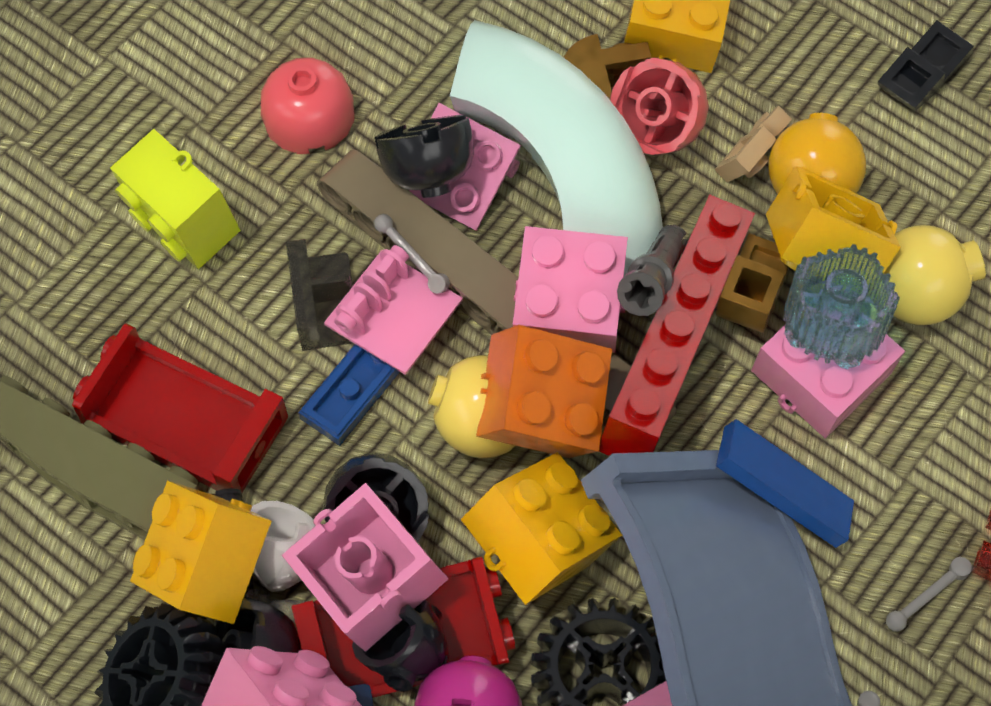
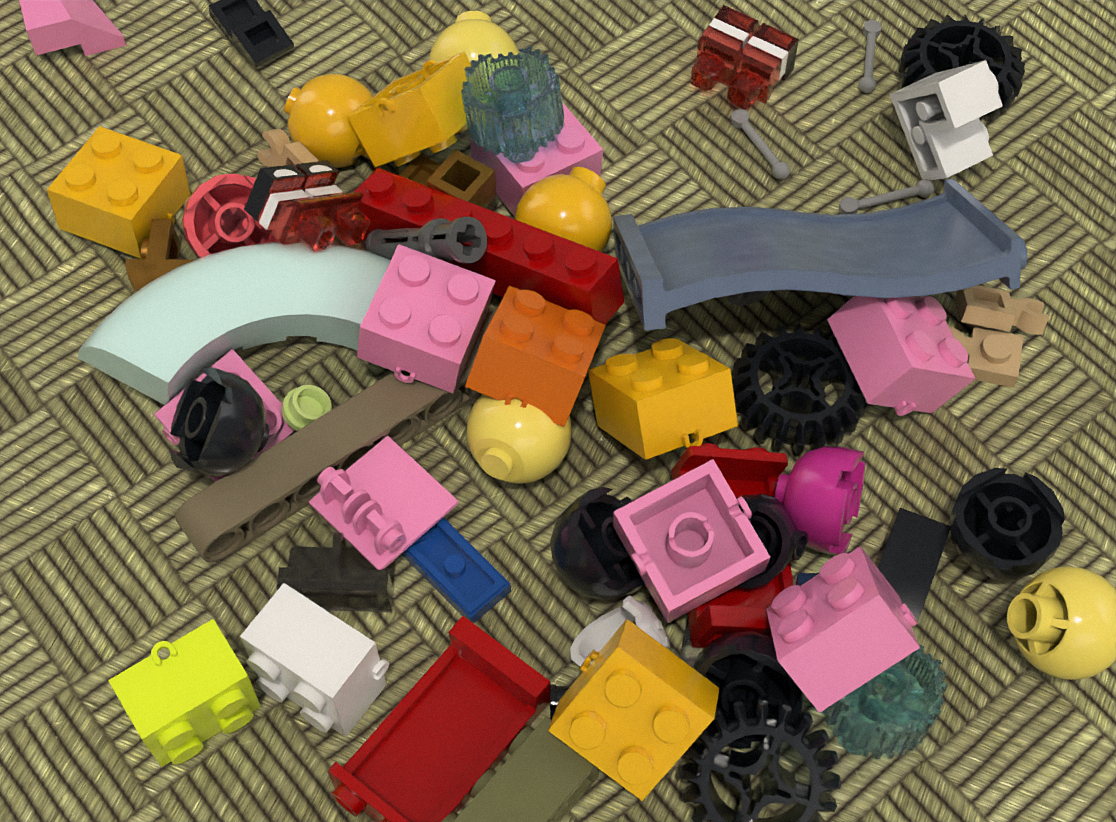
camera: 80 degrees left, 5 degrees down
coral cylinder [261,57,354,154] -> none
light grey hinge [374,214,450,294] -> none
blue tile [716,419,854,548] -> none
none -> white brick [240,583,389,737]
none -> clear red hips [244,160,370,252]
none -> yellowish green plate [281,385,332,431]
none -> yellow brick [514,166,612,252]

